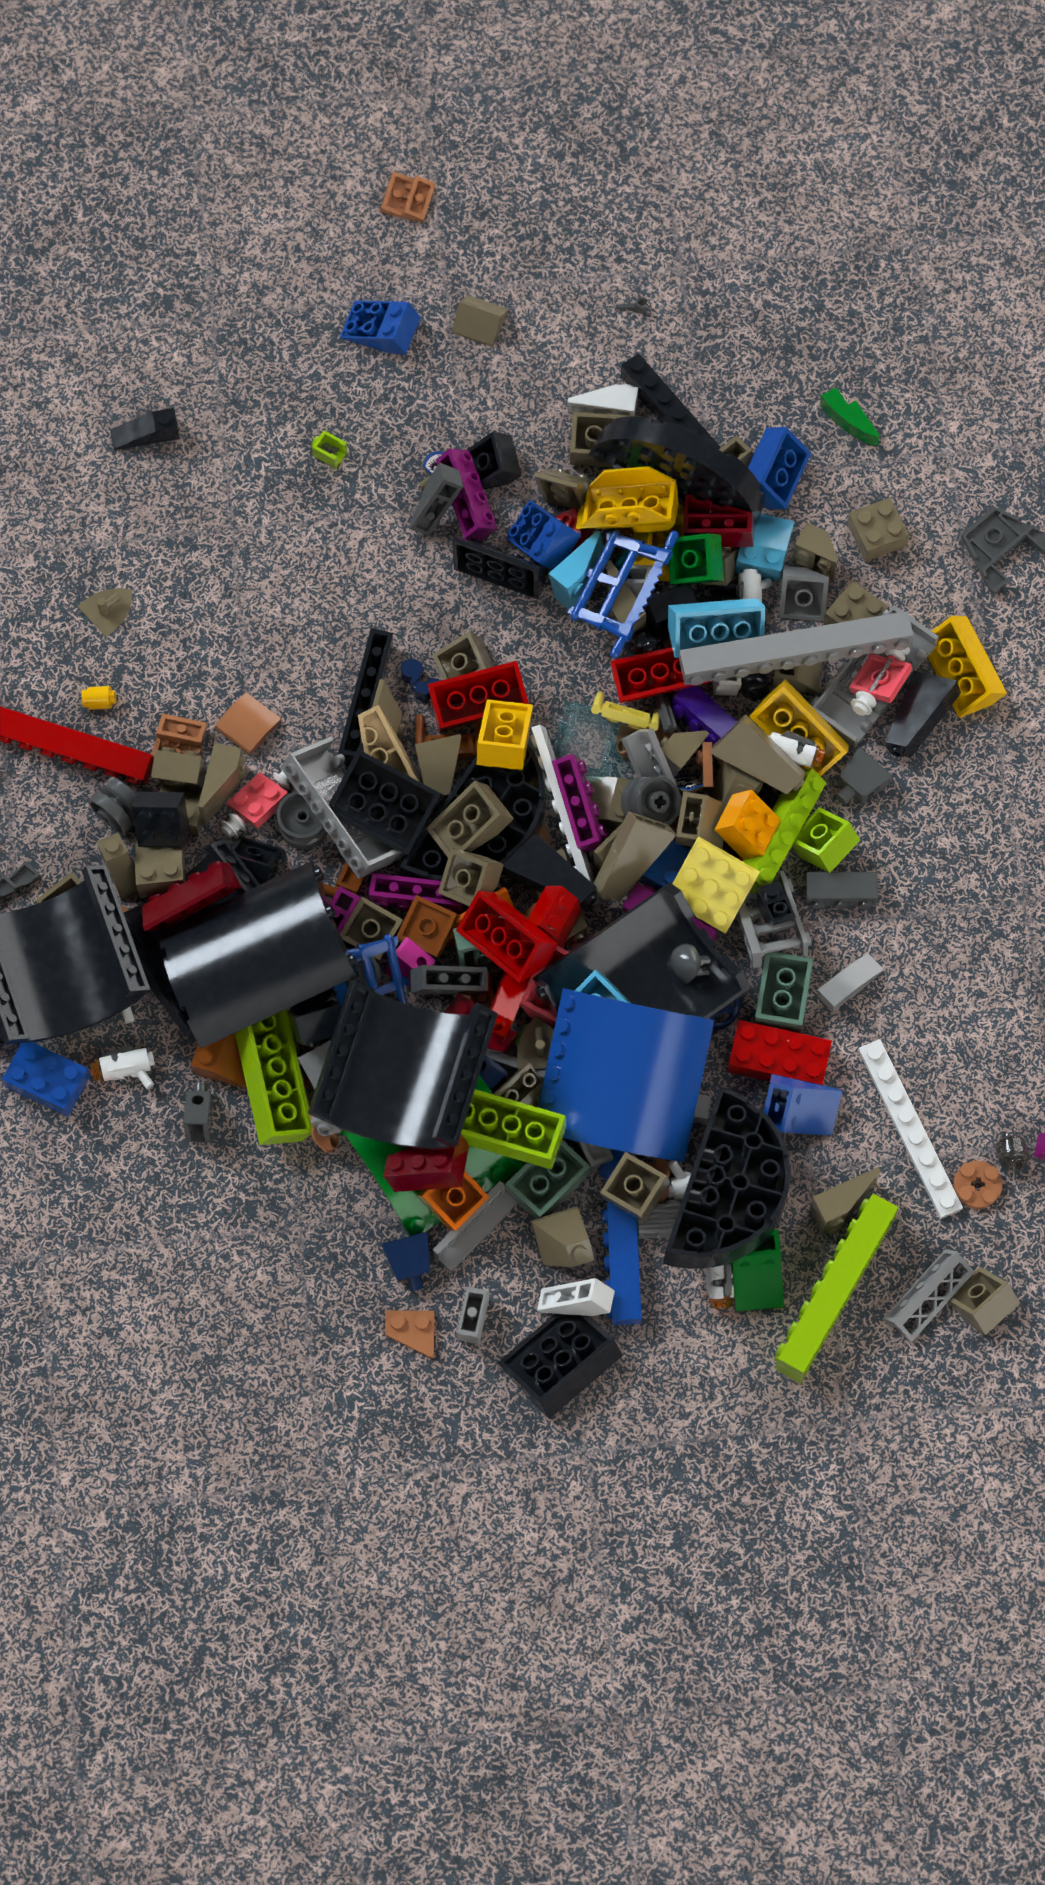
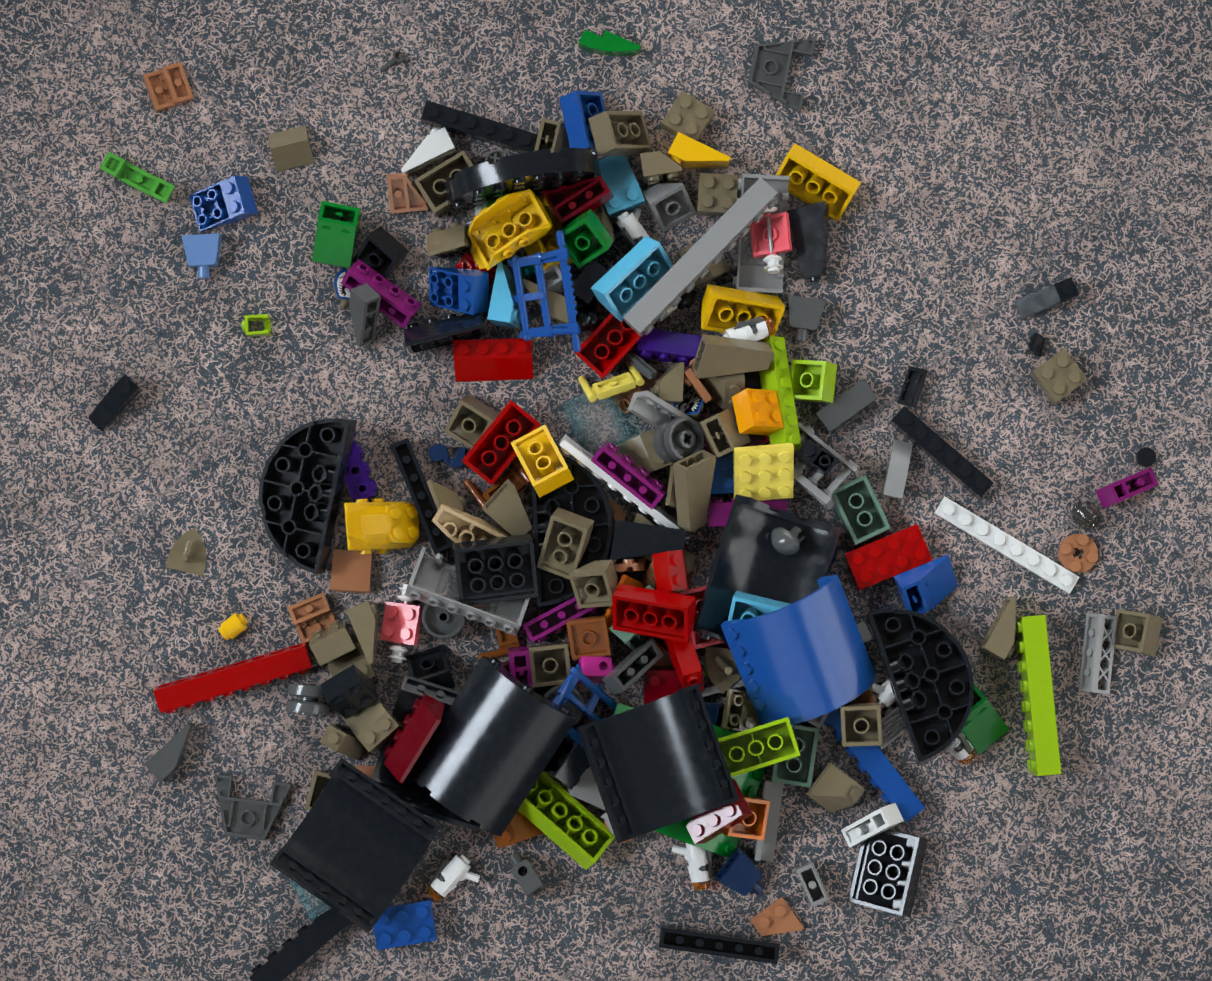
camera: 35 degrees left, 15 degrees up
none -> bright green slope [100,152,175,204]
none -> medium blue torso [182,233,222,279]
none -> black brick [259,418,357,575]
none -> green slope [312,201,362,269]
none -> yellow slope [344,498,419,555]
none -> dark purple brick [345,432,379,503]
none -> nougat wing [386,173,428,214]
none -> red slope [453,338,533,382]
none -> dark tan brick [588,111,652,156]
none -> nougat plate [613,559,646,572]
none -> black brick [658,925,780,964]
none -> yellow slope [667,132,731,169]
none -> white piece [672,843,712,890]
none -> black brick [889,406,993,499]
none -> black plate [897,366,928,408]

